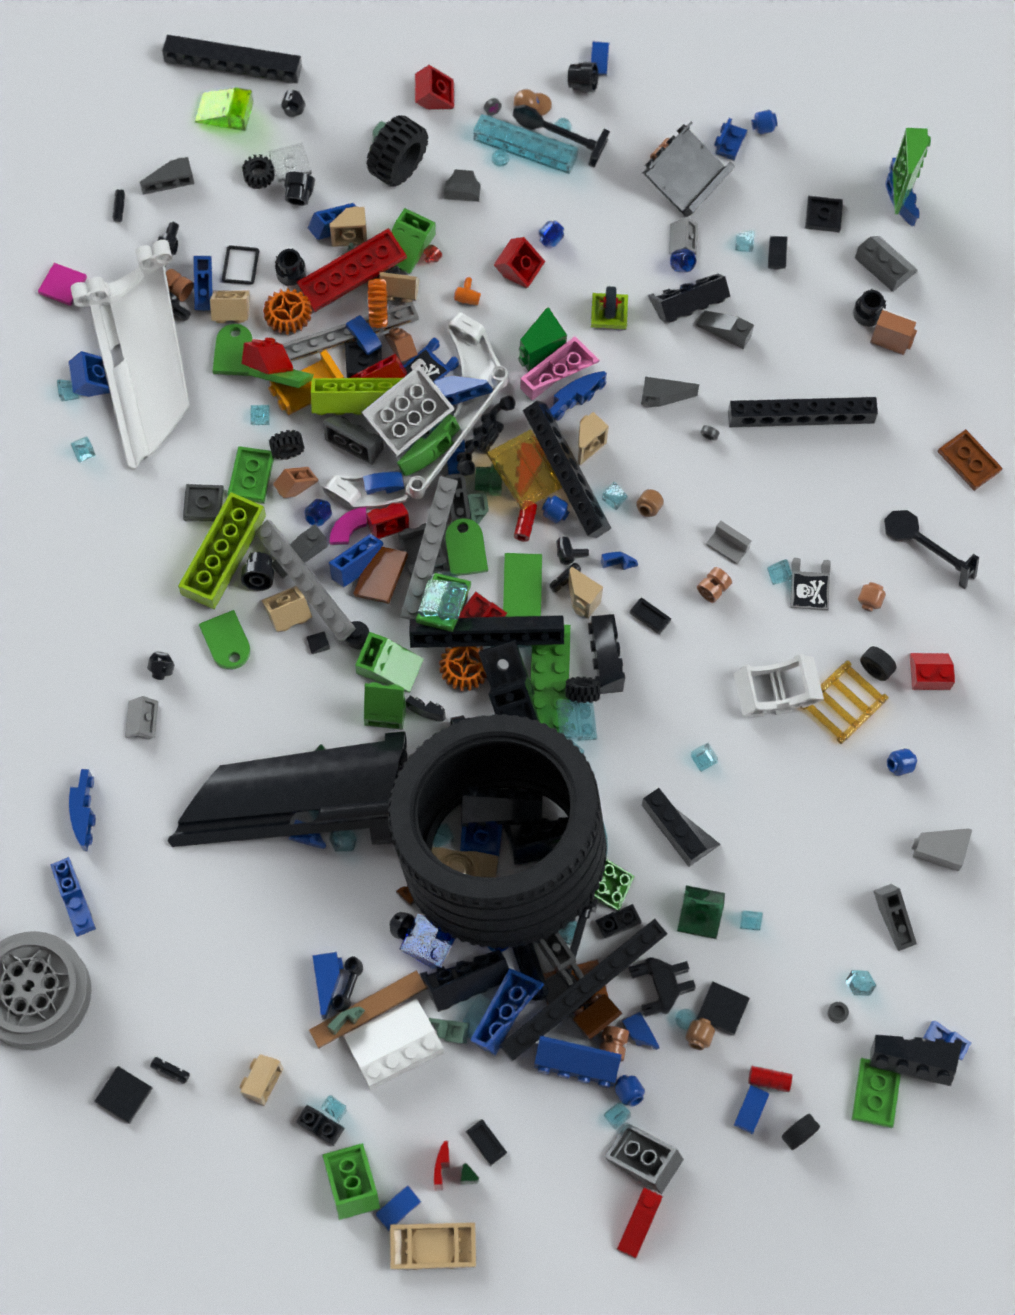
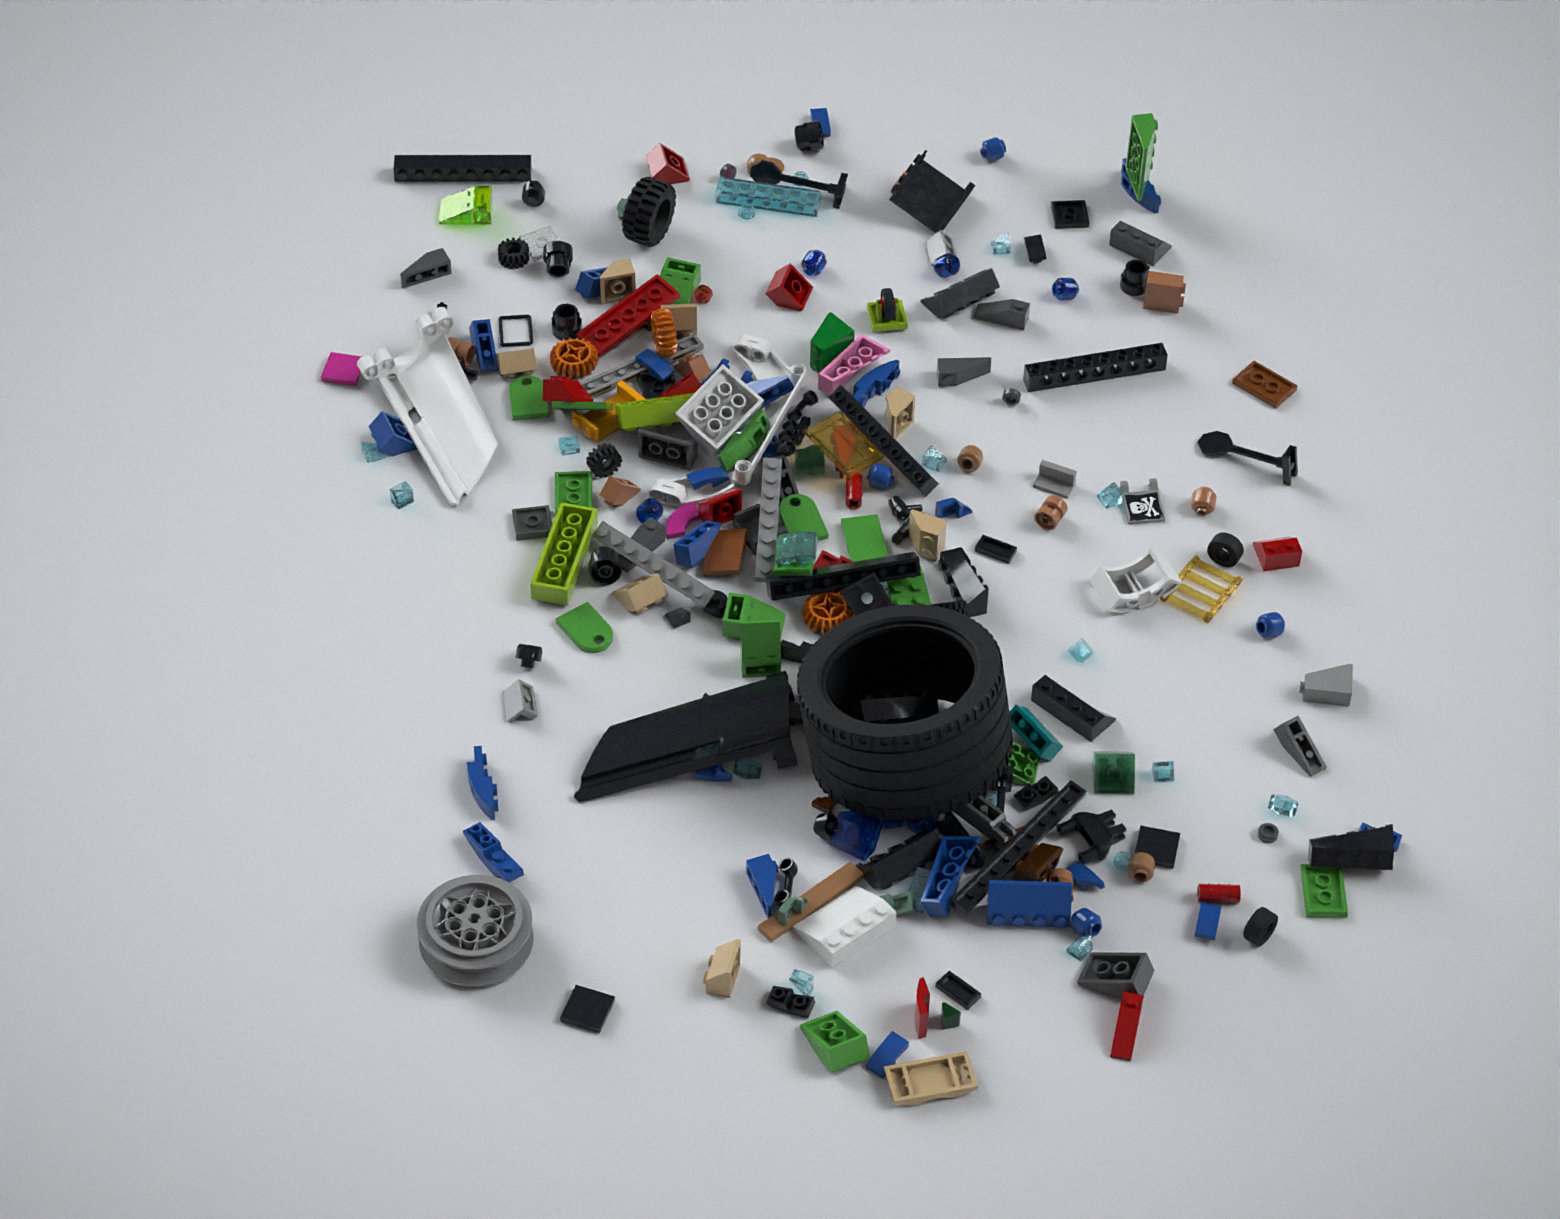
camera: 10 degrees left, 20 degrees down
black axle [112,189,125,222] -> none
black axle [150,1057,190,1084] -> none
dark grey slope [444,169,481,202] -> none
orange piece [454,277,481,305] -> none
sand green slope [468,492,489,524] -> none
blue bracket [714,118,747,161] -> none
none -> teal brick [1010,704,1063,761]
none -> clear blue head [1052,277,1079,300]

